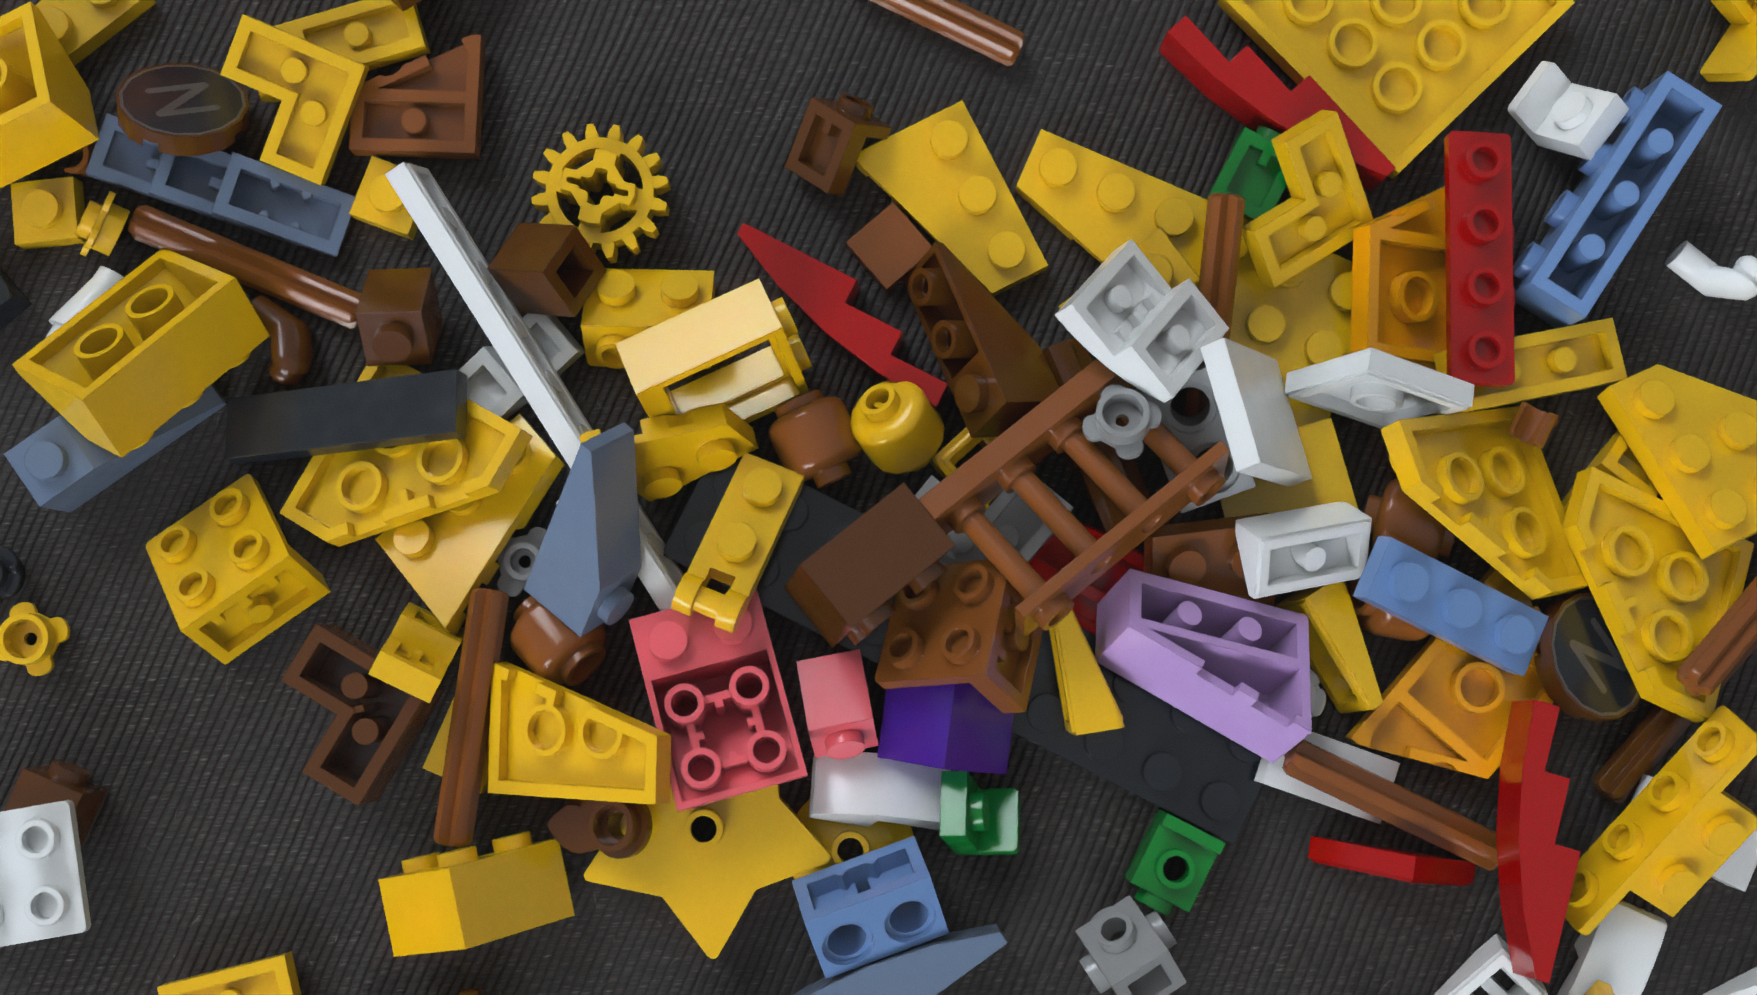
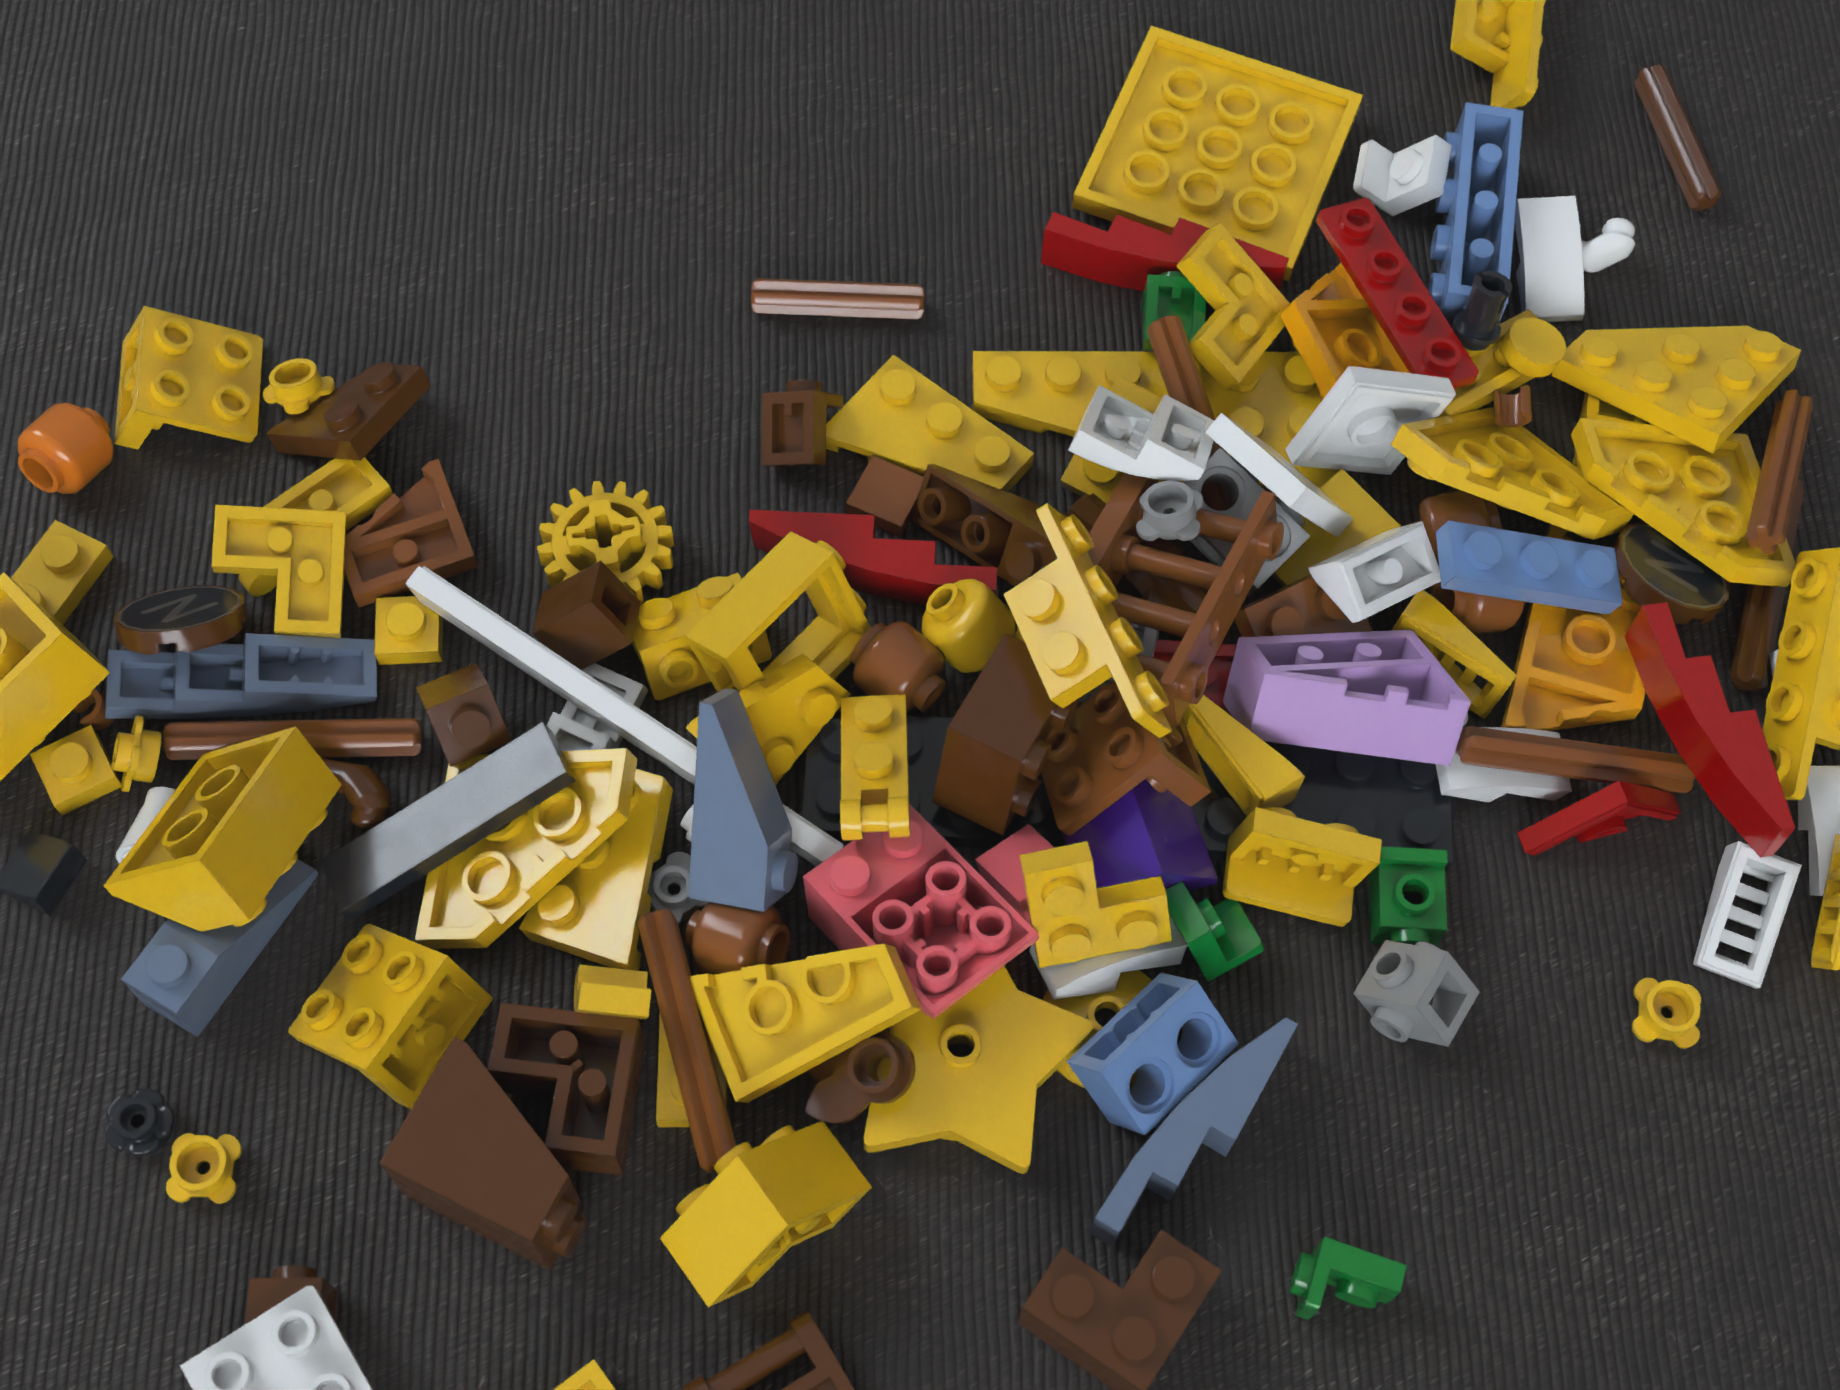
camera: 25 degrees left, 20 degrees down
none -> reddish brown slope [379,1037,586,1270]
none -> yellow bracket [1003,503,1172,738]
none -> yellow plate [1019,841,1172,968]
none -> yellow bracket [1222,807,1382,927]
none -> black pin [1452,271,1513,351]
none -> yellow tile [1501,317,1566,378]
none -> white slope [1514,196,1584,322]

